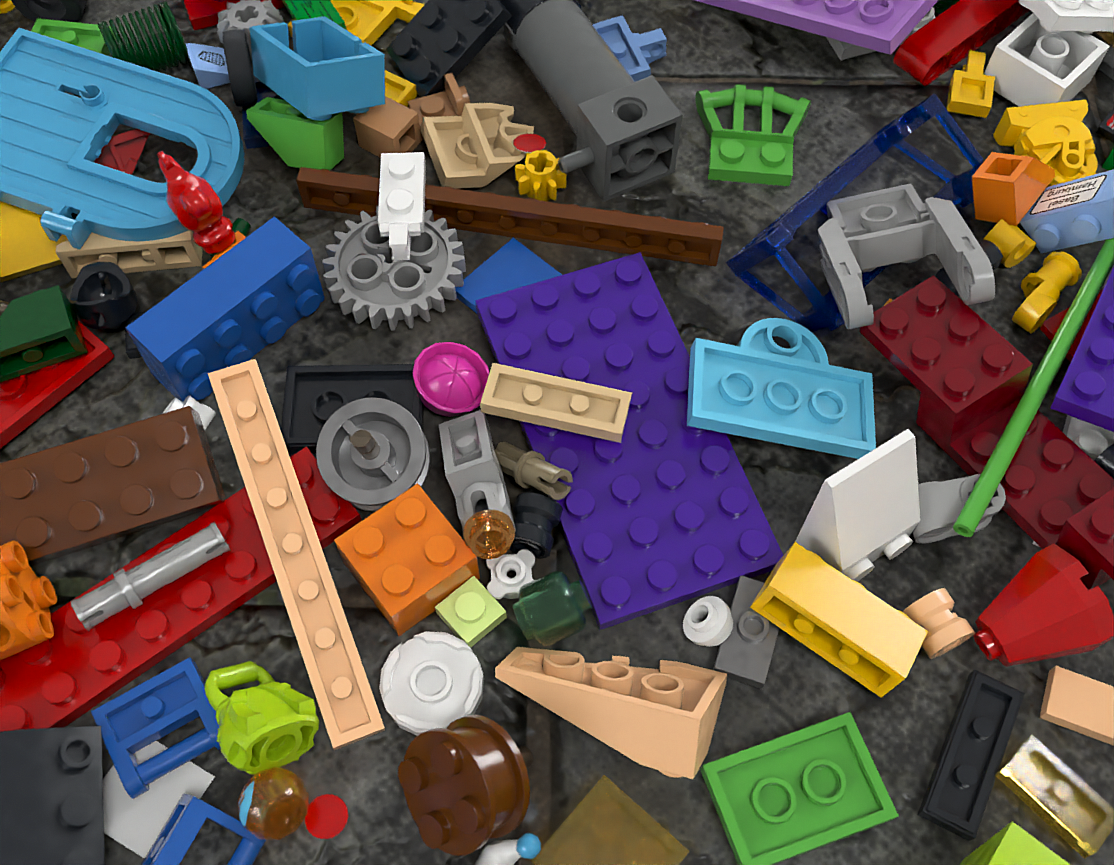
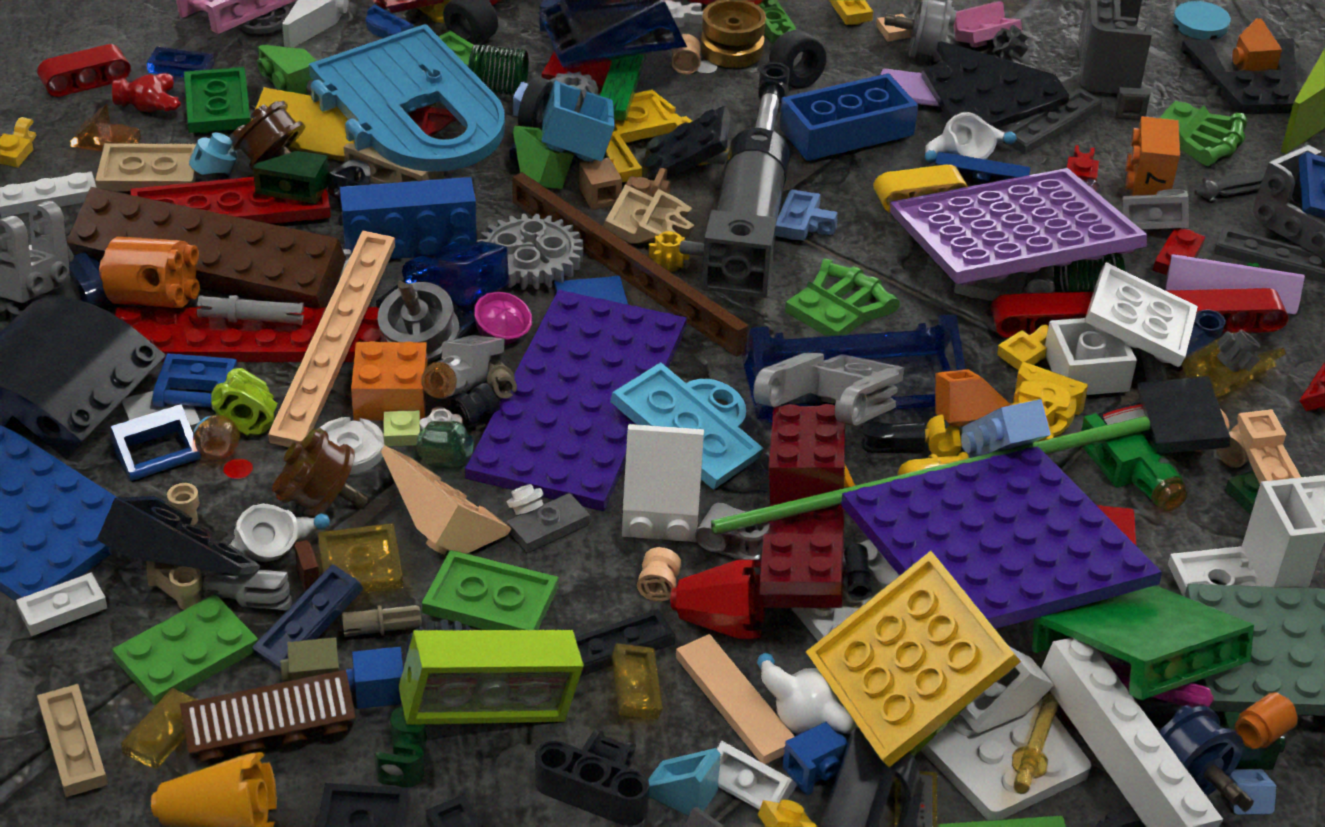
camera: 35 degrees right, 20 degrees down
red animal [157,151,235,254] -> none
white hinge [378,152,426,260] -> none
tan plate [480,363,632,443] -> none
red sticker [513,134,546,153] -> none
yellow brick [750,542,928,698] -> none
none -> clear blue brick [402,241,509,306]

